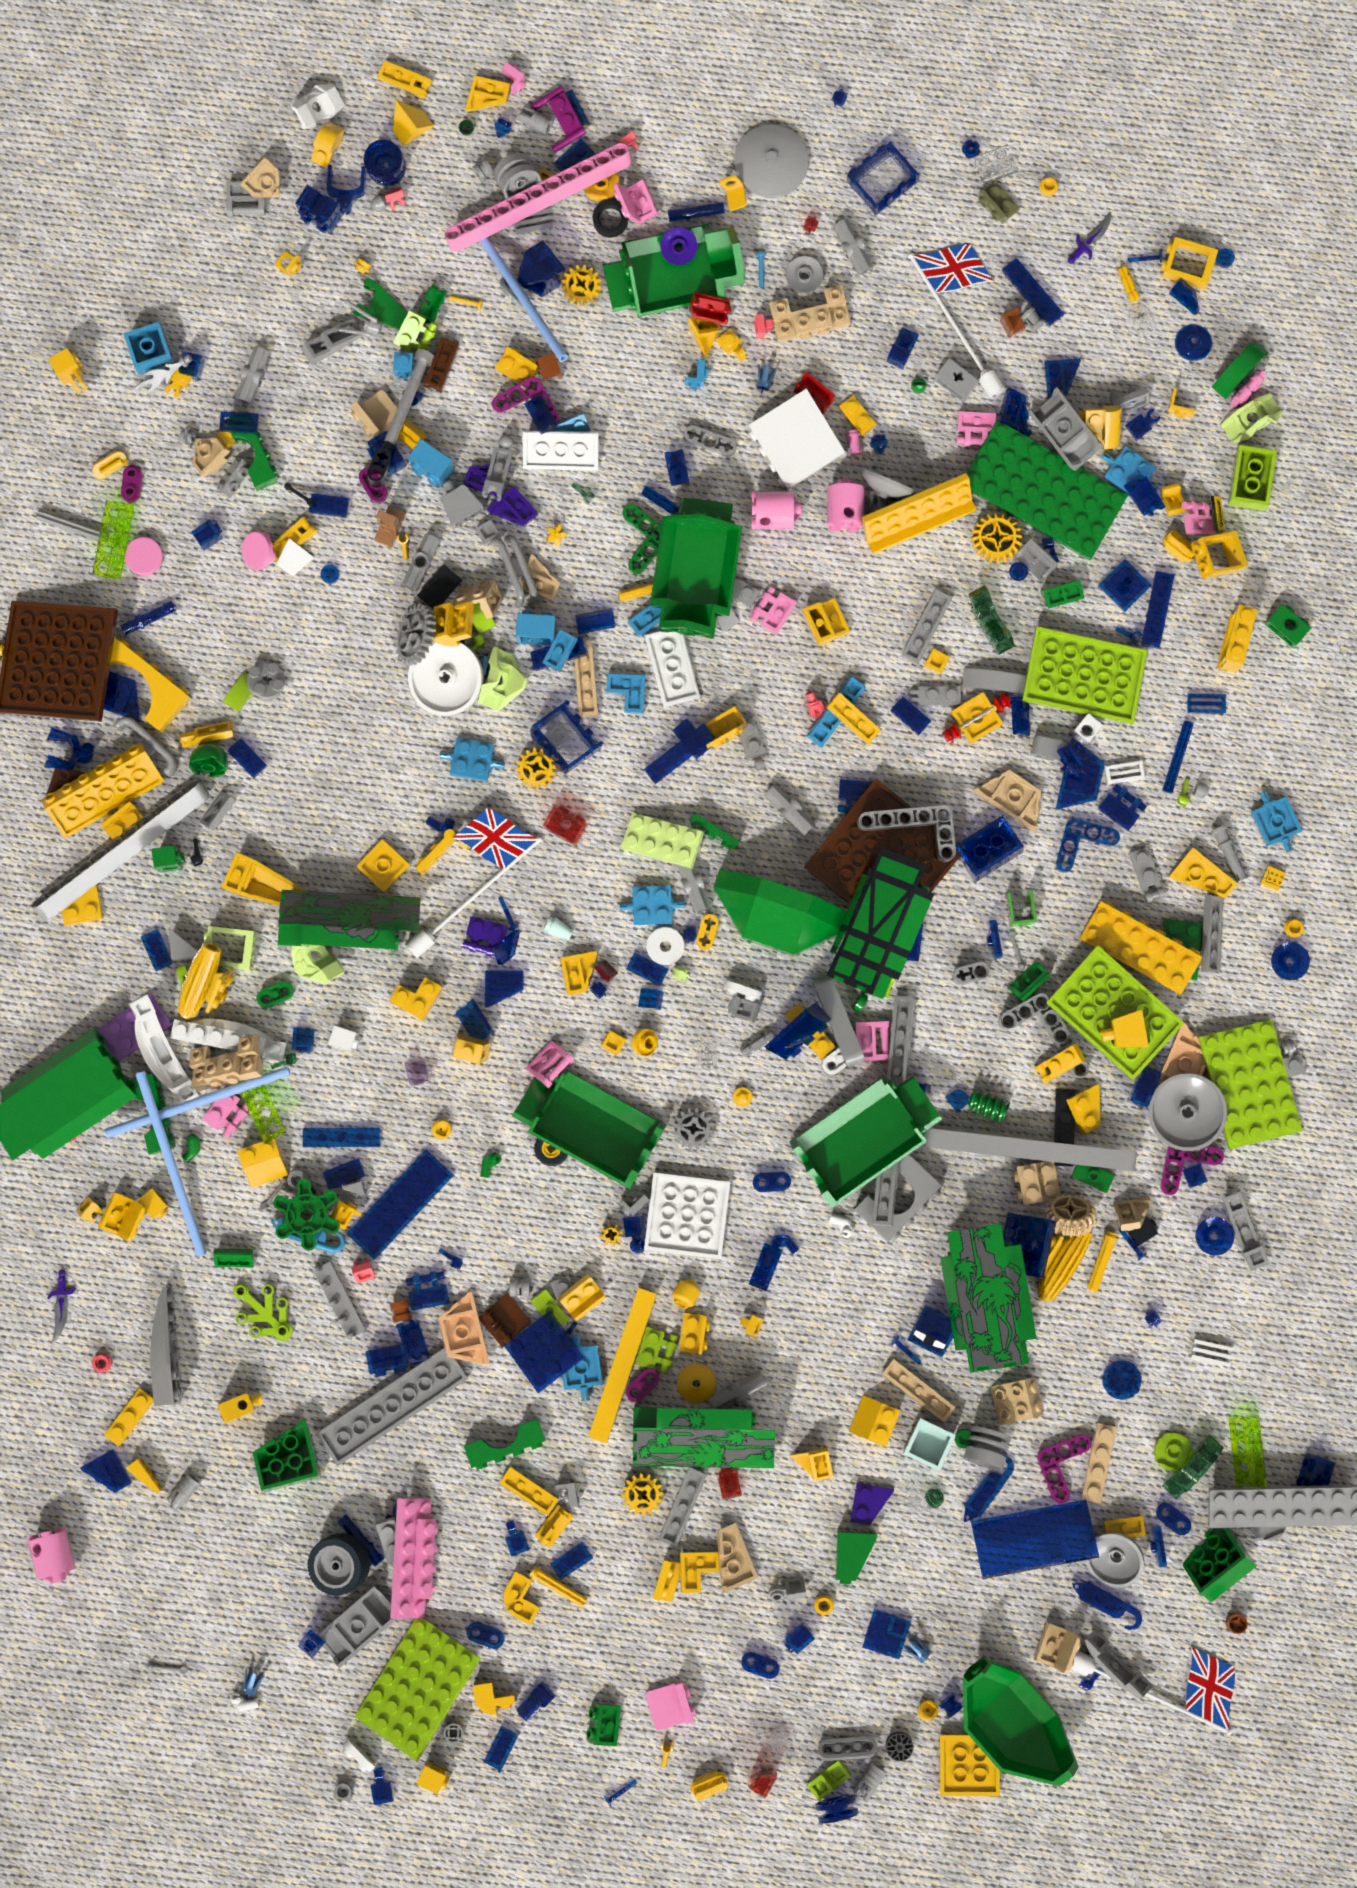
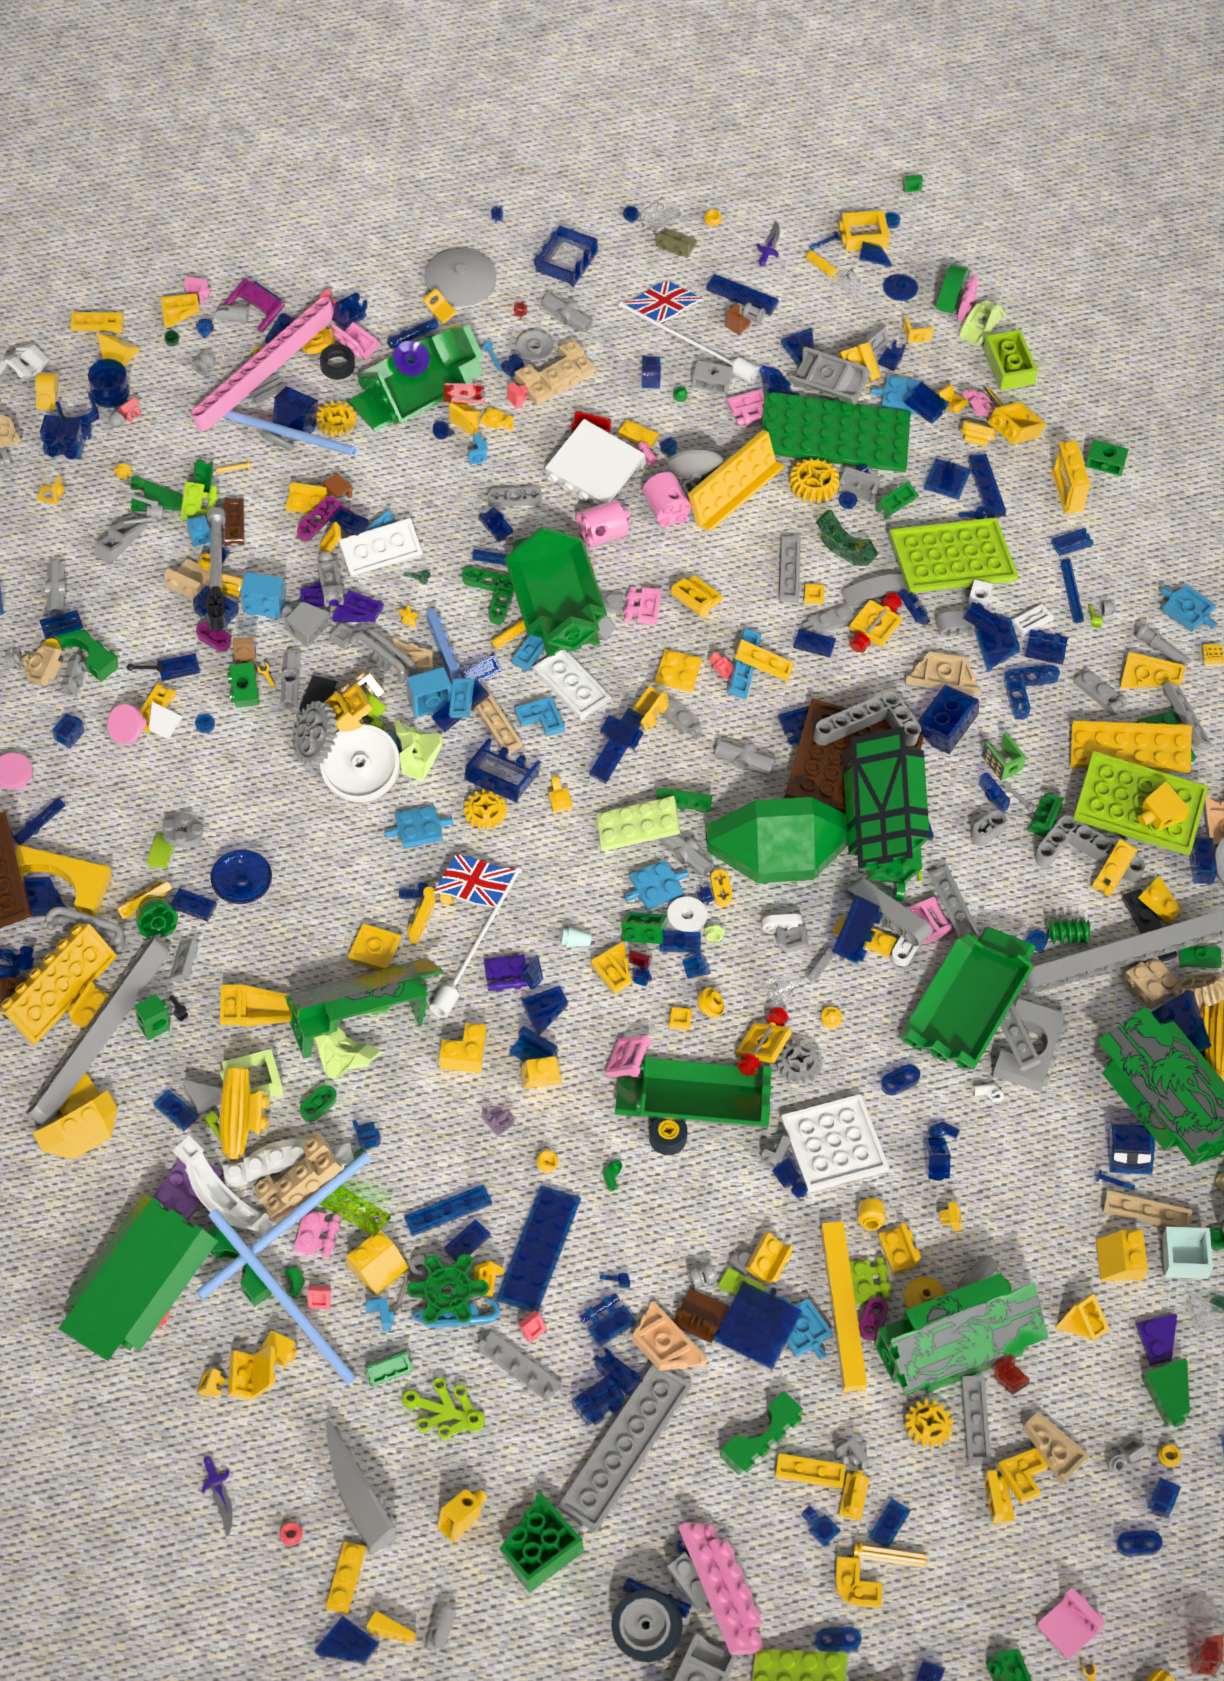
camera: 30 degrees left, 25 degrees down
white brick [328,1026,360,1052] -> none
light grey slope [342,1181,366,1196] -> none
dark orange wheel [390,1300,412,1323] -> none
light grey wheel [494,153,542,199] -> none
clear blue pin [498,897,519,931] -> none
clear red brick [543,806,588,847] -> none
yellow gear [600,1223,623,1247] -> none
flat silver piece [756,364,777,394] -> none
none -> yellow wedge [32,1090,118,1159]
none -> yellow plate [198,553,210,571]
none -> clear blue dish [210,850,272,904]
none -> green brick [227,662,260,708]
none -> coral tile [308,1284,331,1309]
none -> yellow tile [319,522,341,553]
none -> clear blue hinge [332,292,368,328]
none -> dark azure bracket [365,1297,395,1331]
none -> medium blue plate [426,608,460,681]
none -> clear blue plate [432,421,455,440]
none -> clear blue wheel [501,354,524,377]
none -> yellow plate [548,776,573,812]
none -> green bracket [621,912,668,944]
none -> yellow plate [655,649,702,692]
none -> yellow plate [736,1007,792,1076]
none -> green plate [903,174,923,193]

